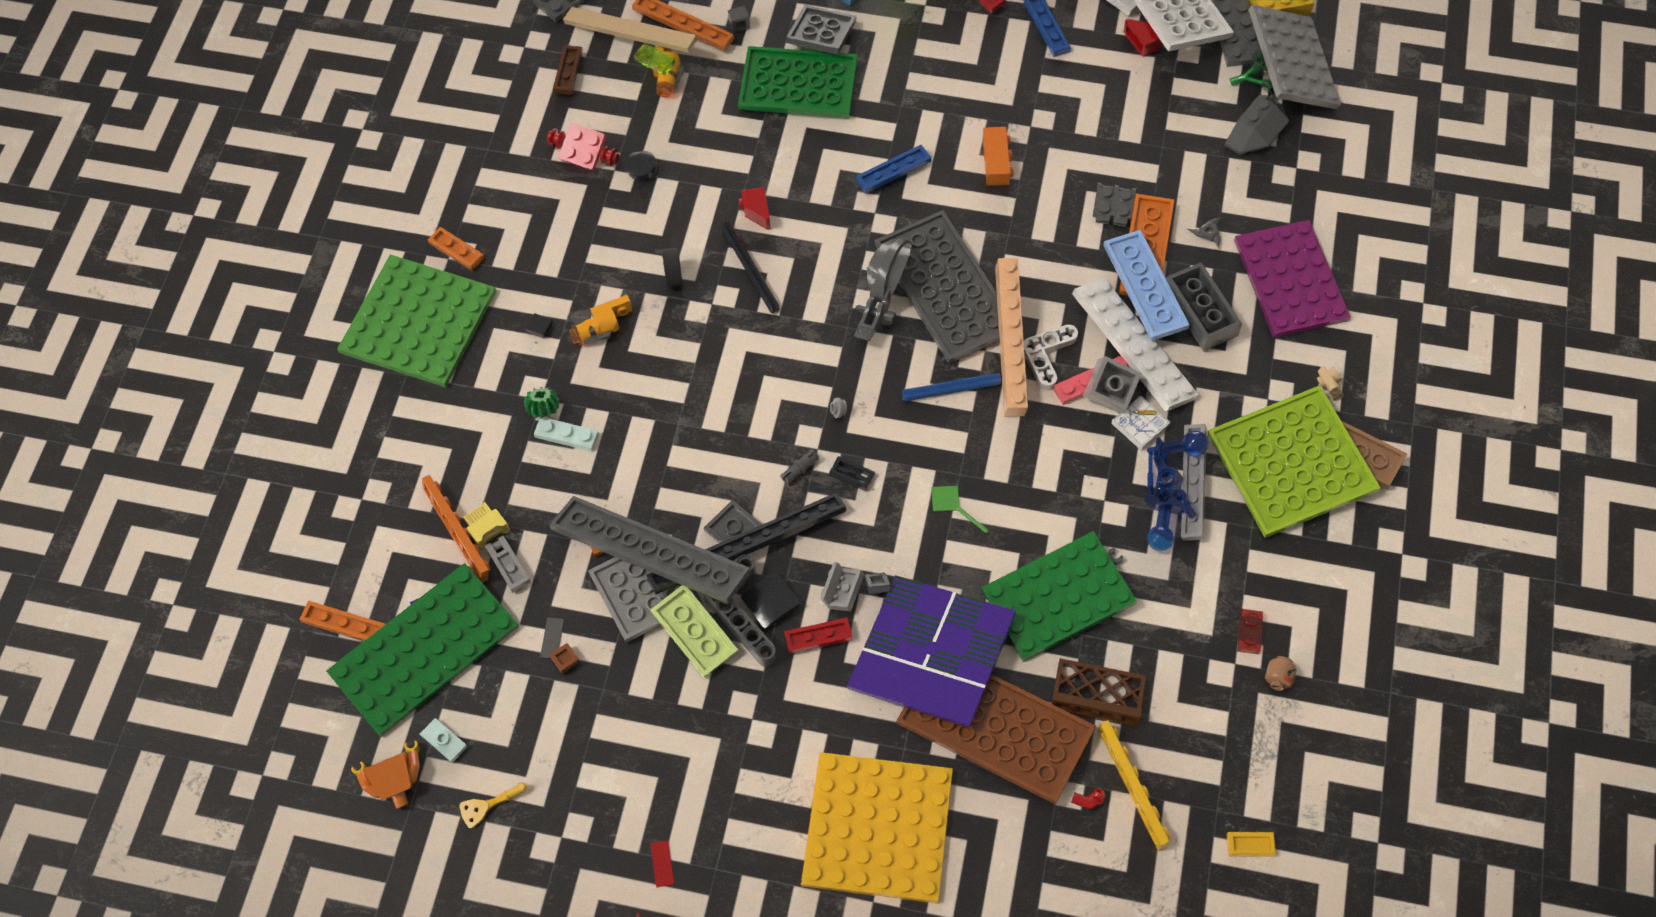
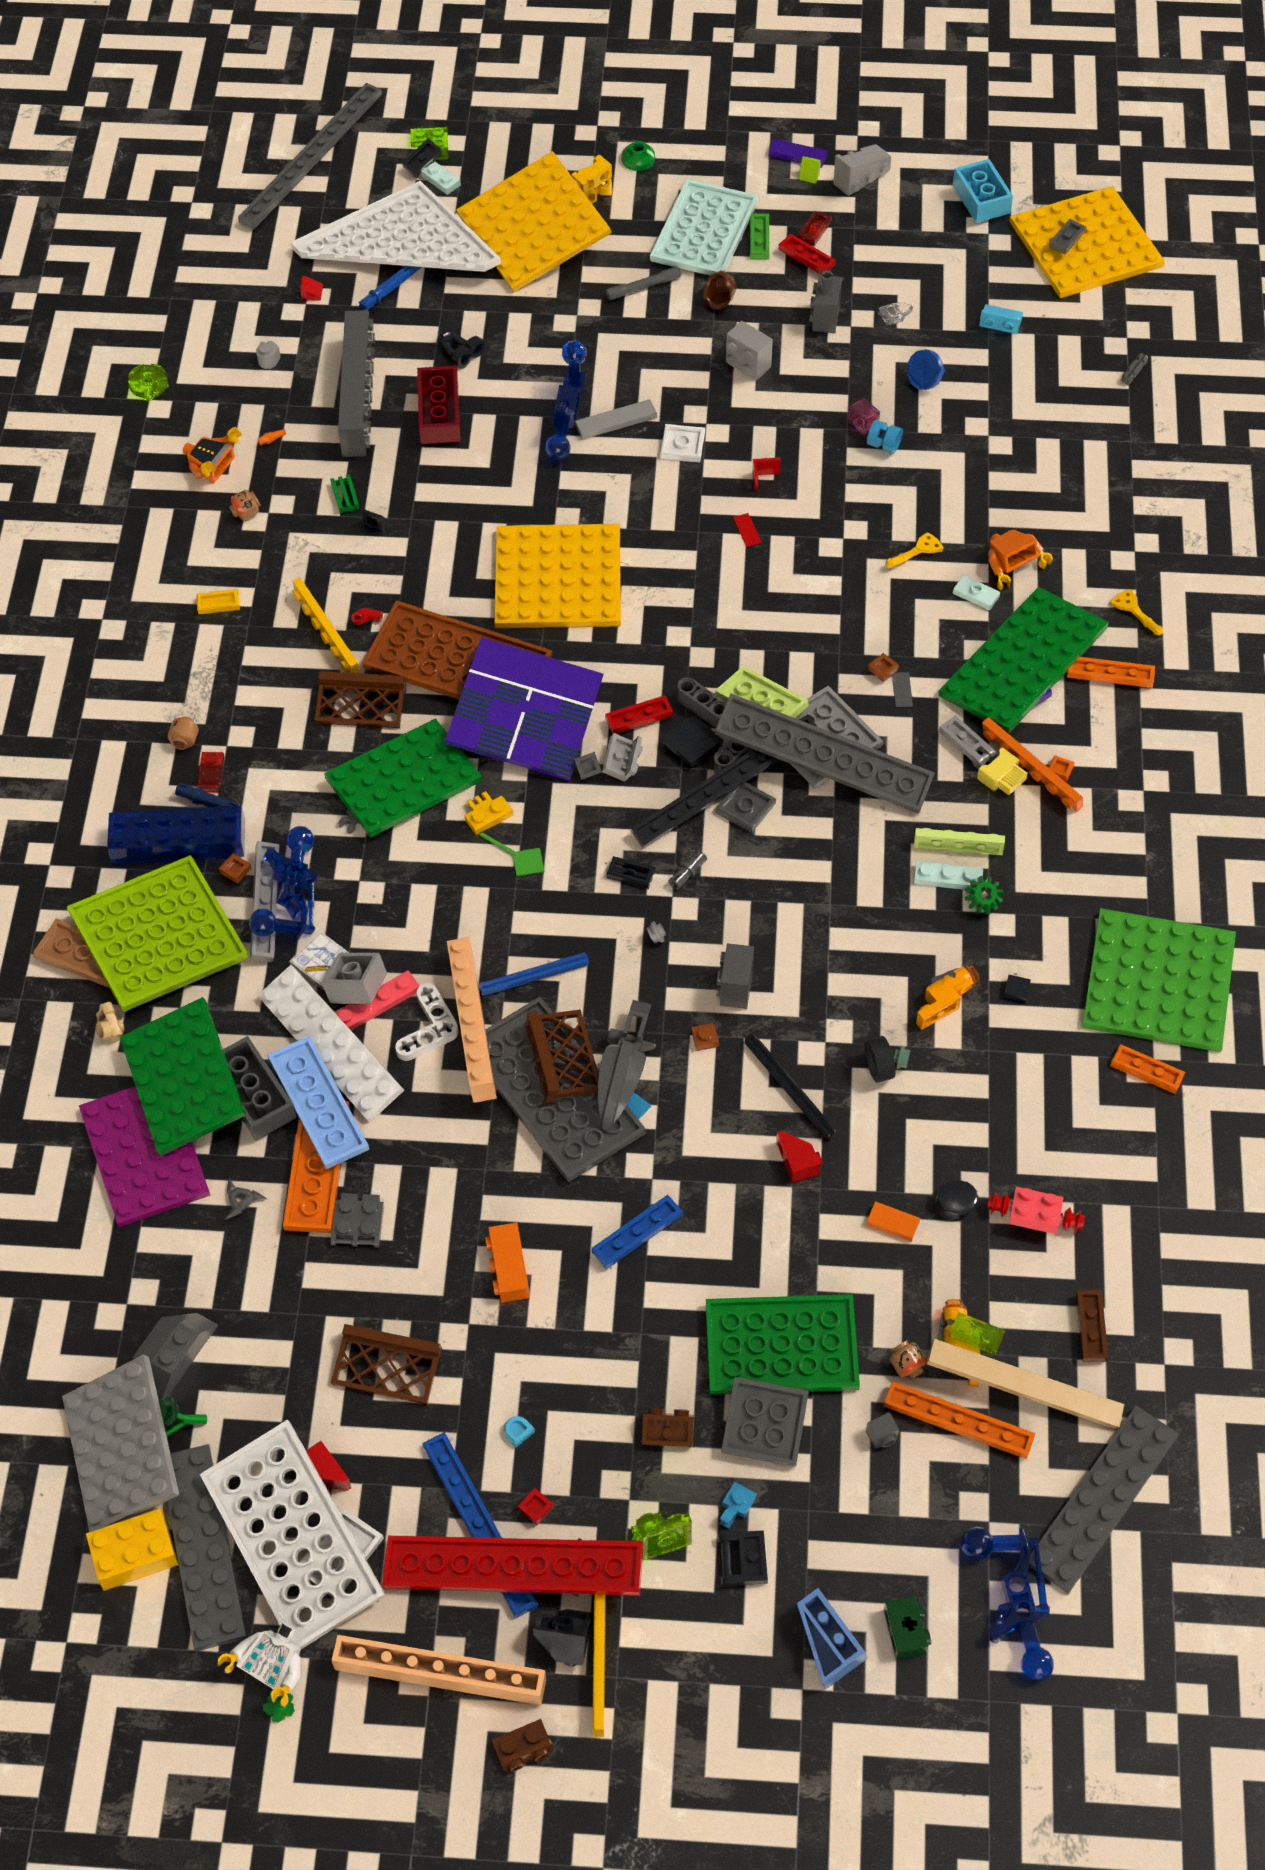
camera: 170 degrees right, 5 degrees down
none -> clear blue brick [107,805,245,864]
none -> green plate [120,997,246,1156]
none -> dark blue pin [175,782,240,817]
none -> dark orange plate [219,853,251,884]
none -> reddish brown fence [331,1324,443,1405]
none -> yellow hinge [464,791,514,835]
none -> medium azure tile [504,1416,535,1447]
none -> reddish brown fence [525,1009,599,1103]
none -> reddish brown bracket [642,1408,694,1447]
none -> dark orange plate [691,1023,719,1051]
none -> dark grey brick [716,943,754,1009]
none -> orange tile [866,1201,921,1242]
none -> medium nougat head [890,1341,927,1379]
none -> sand green plate [894,1046,910,1069]
none -> yellowish green plate [914,828,1005,855]
none -> orange tile [1049,755,1075,783]
none -> yellow piece [1111,589,1163,636]

